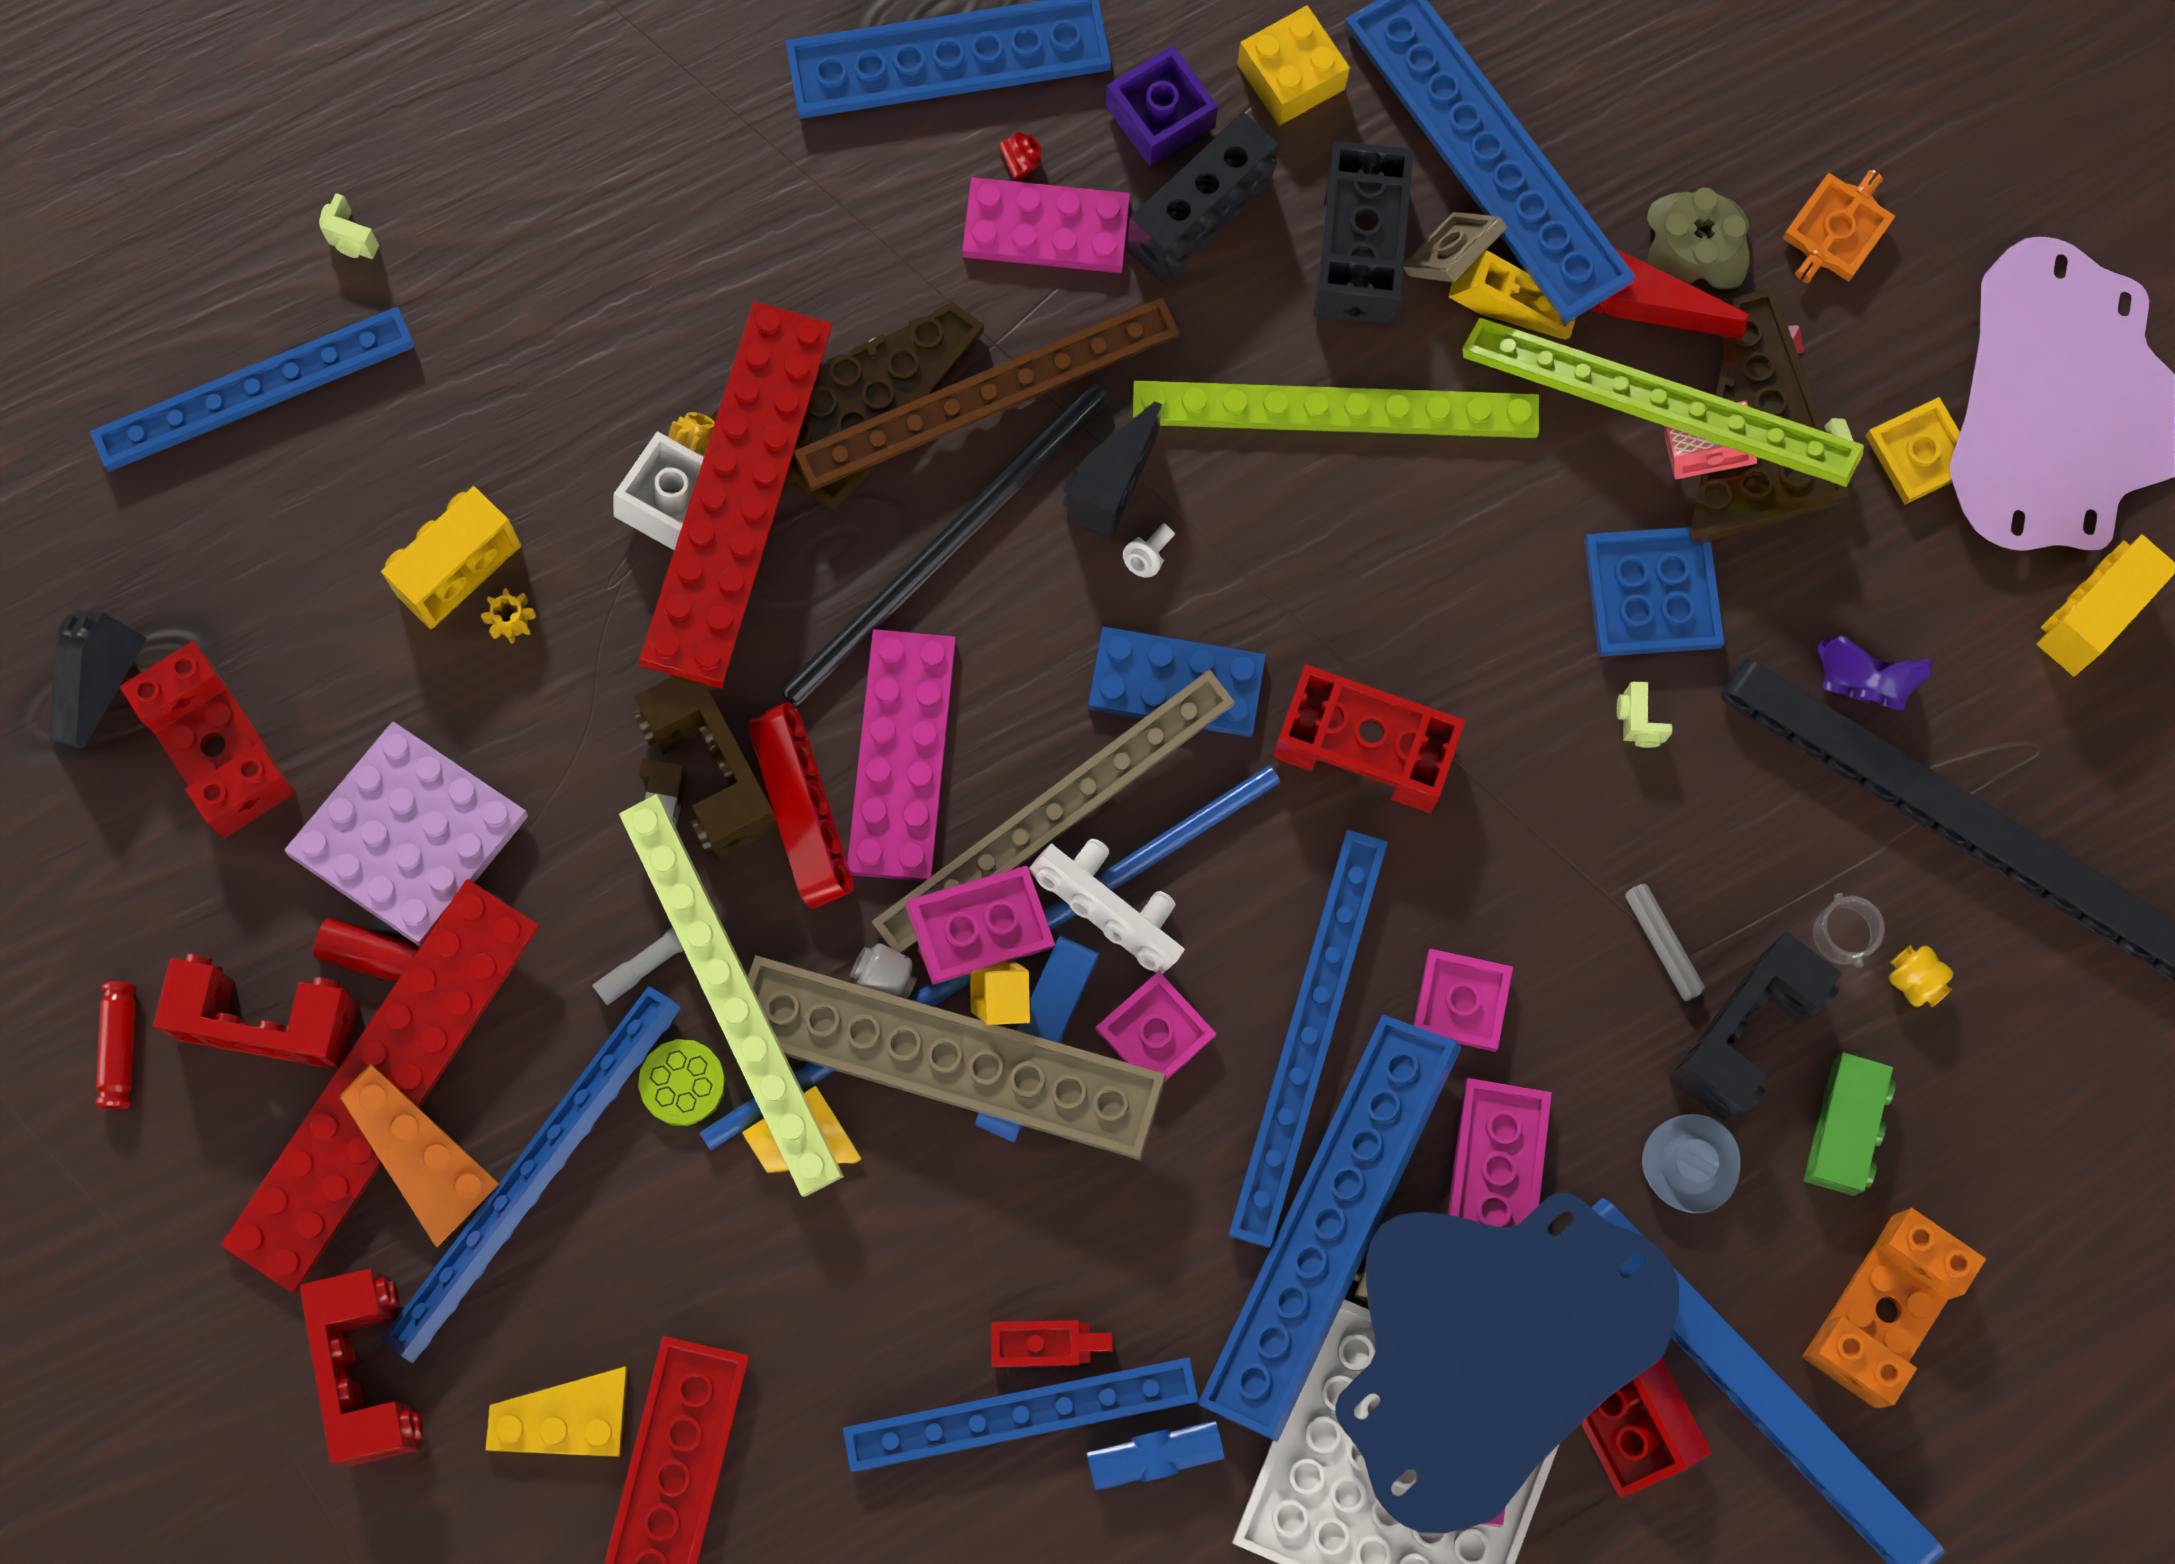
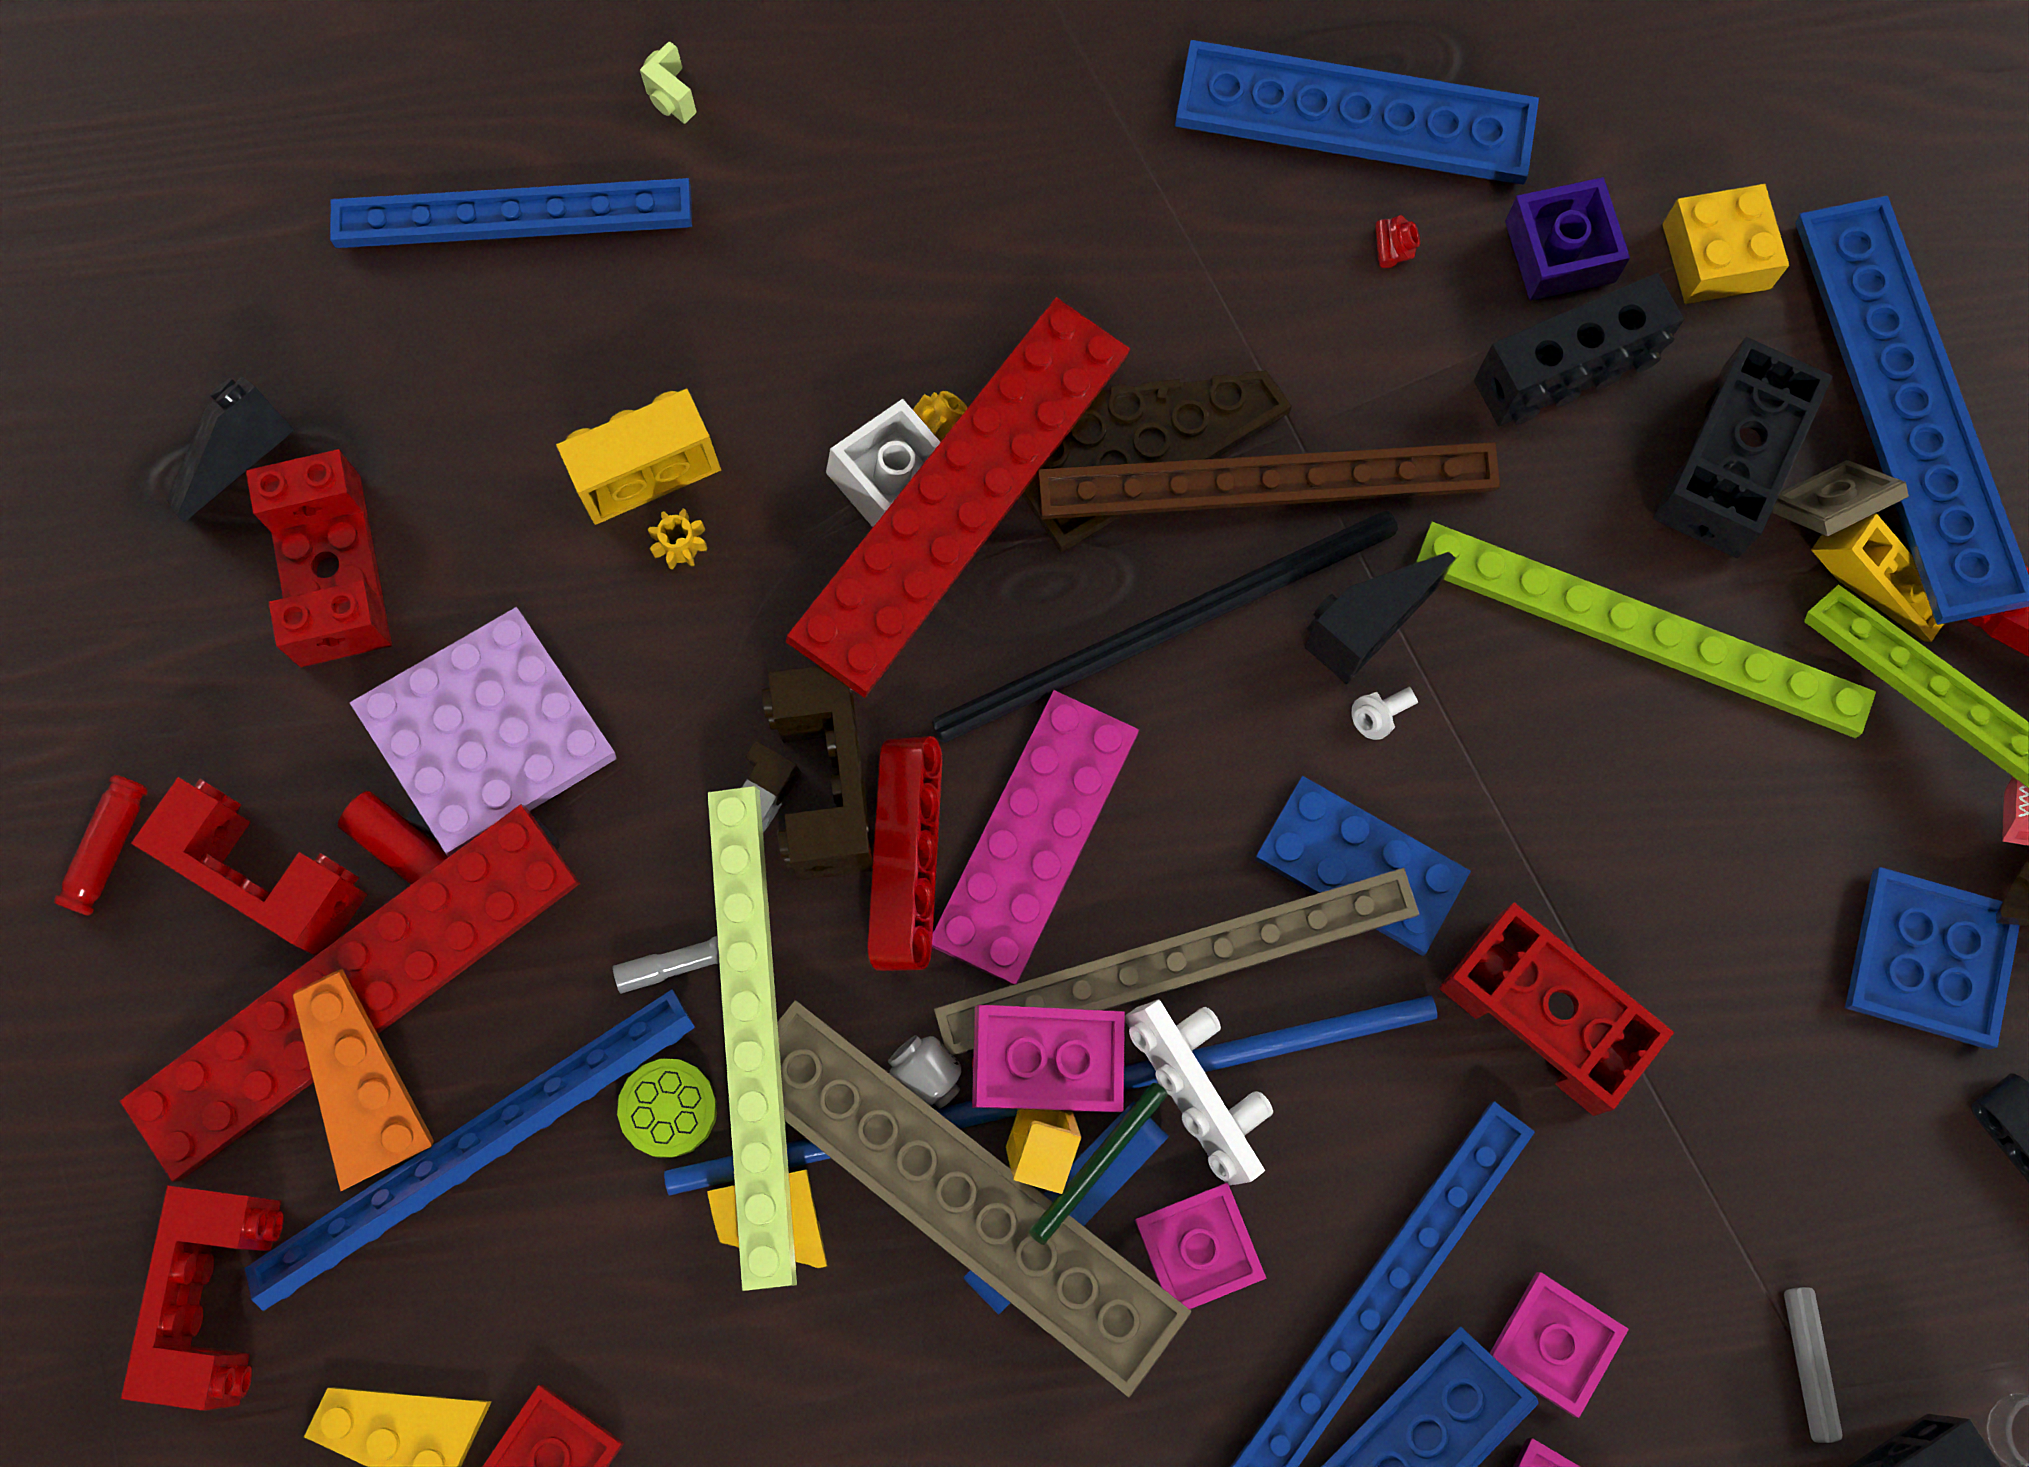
camera: 25 degrees right, 0 degrees up
dark pink plate [962,177,1130,273] -> none
yellowish green bracket [1617,682,1672,748] -> none
none -> dark green bar [1029,1083,1168,1245]

